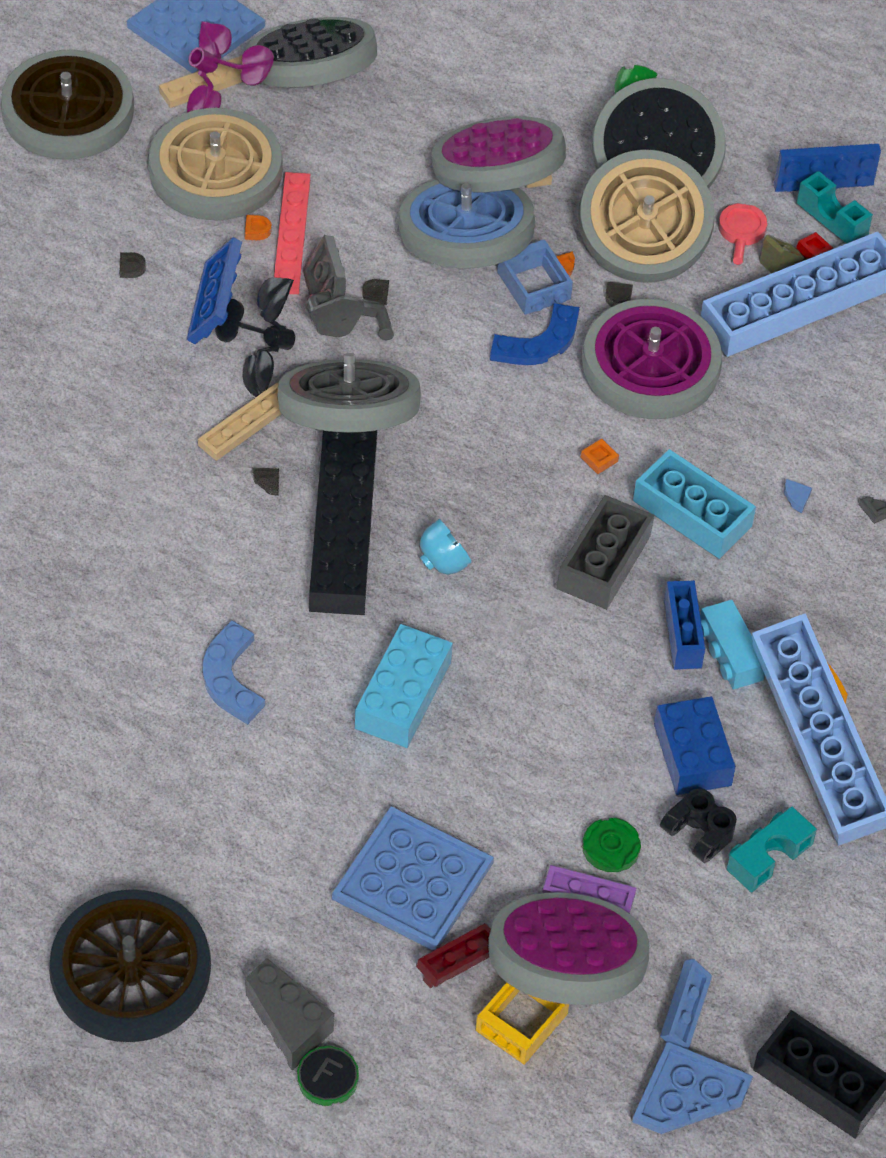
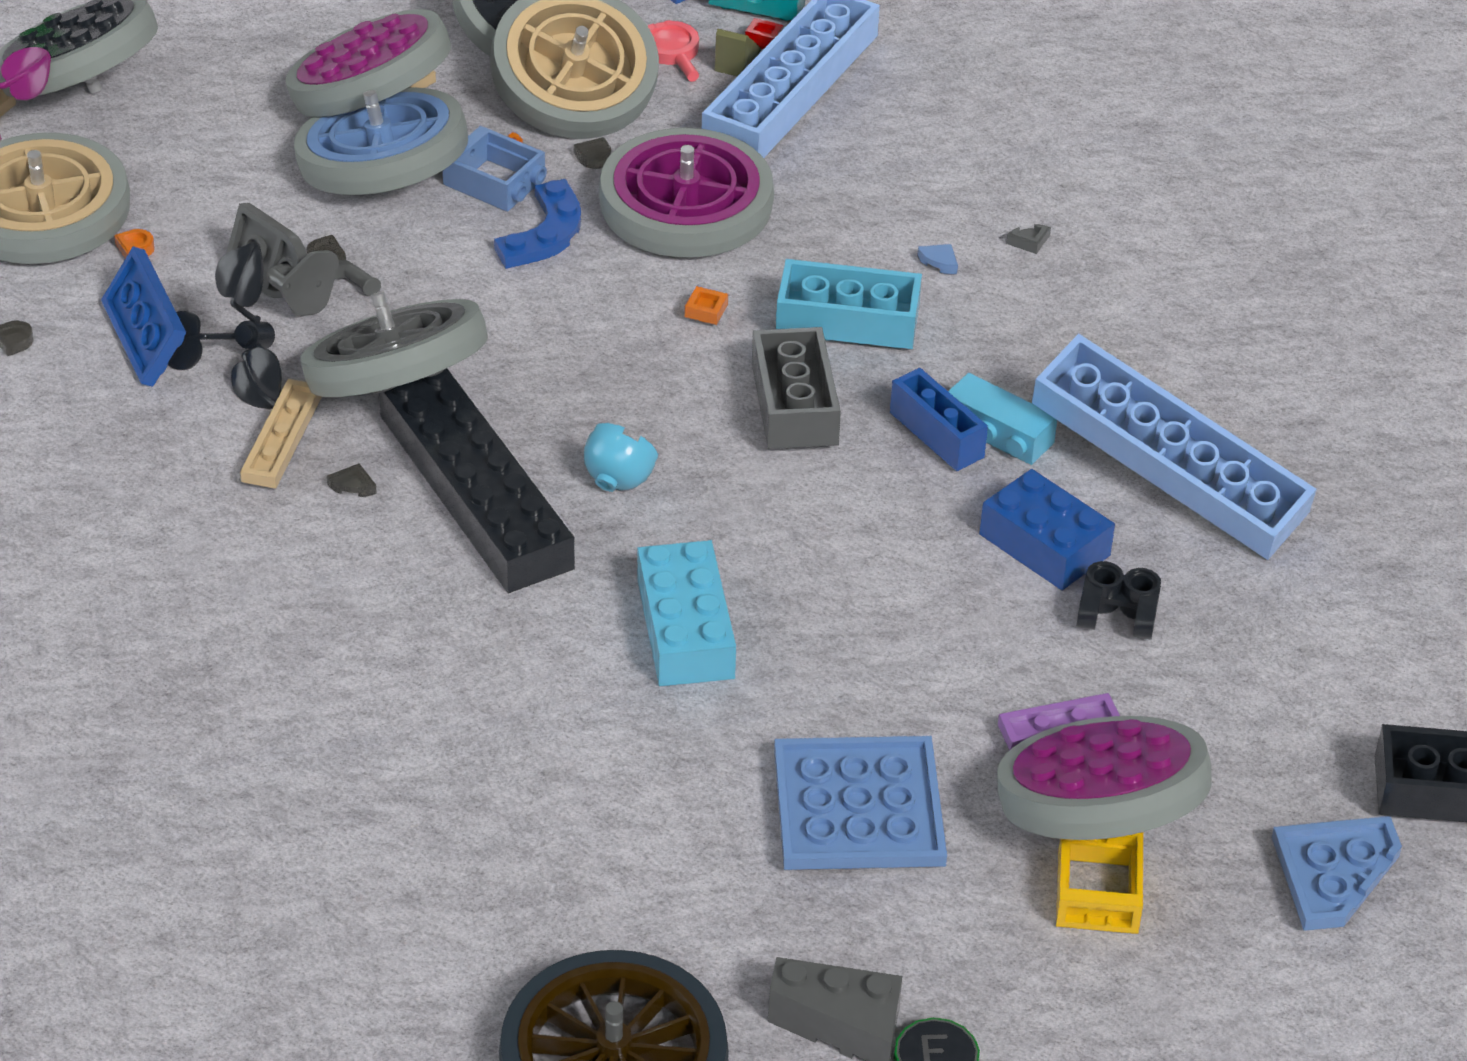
camera: 30 degrees left, 10 degrees down
medium blue plate [203,620,265,725] -> none
coral plate [274,172,311,295] -> none
dark red hinge [416,923,491,988] -> none
green tile [582,818,641,872] -> none
medium blue plate [660,959,712,1050] -> none
teal arch [727,806,817,893] -> none

